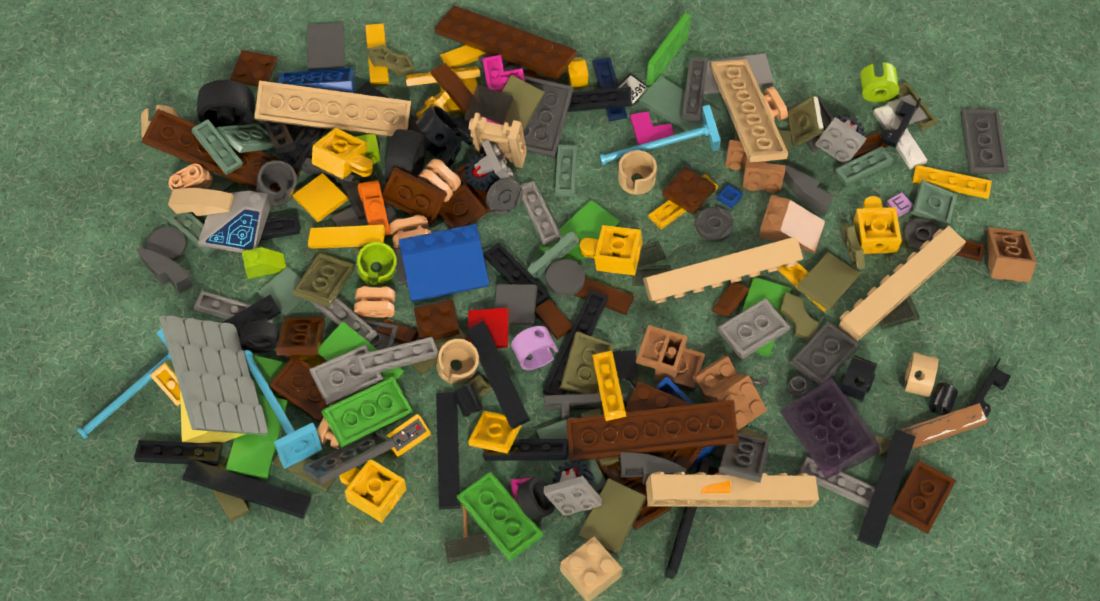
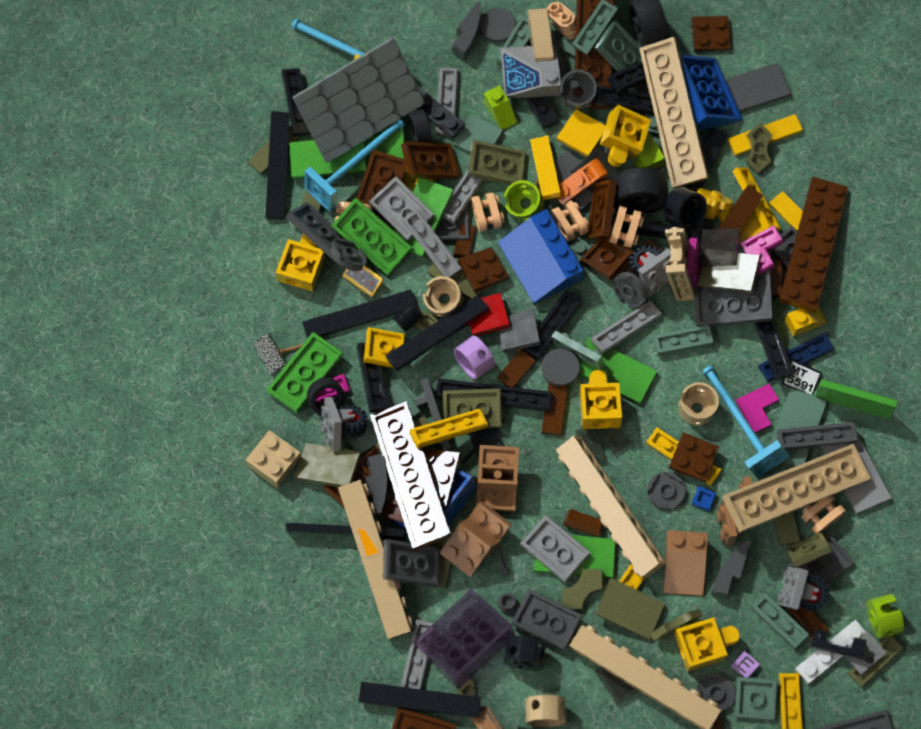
camera: 75 degrees right, 10 degrees up
none -> dark grey tile [331,239,367,271]

